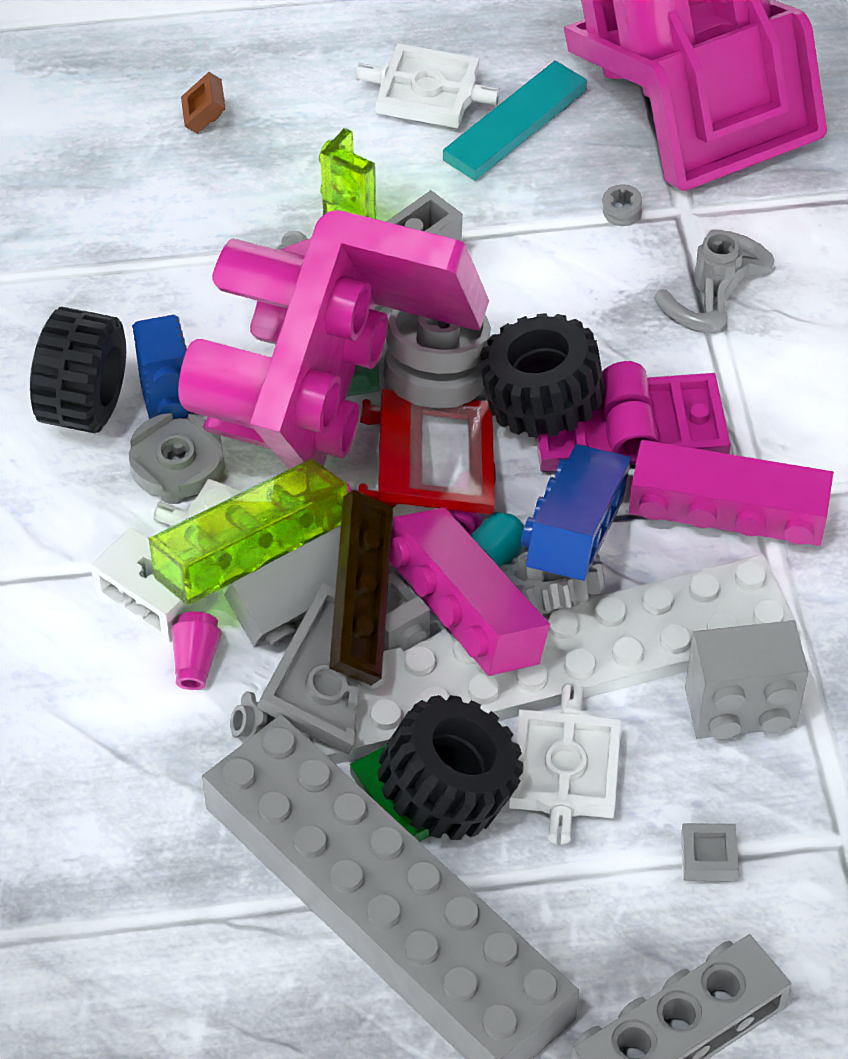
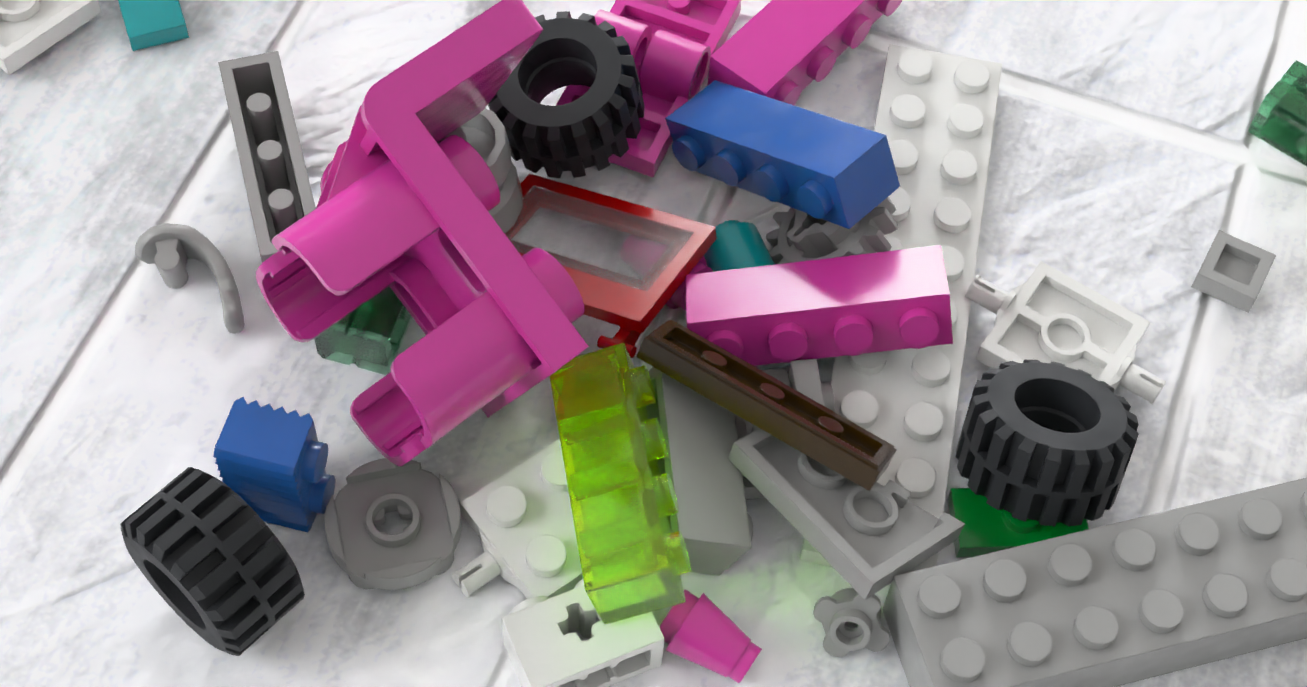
camera: 65 degrees left, 5 degrees up
clear neon green bracket [319,128,376,219] -> none
light grey brick [685,620,809,740] -> none

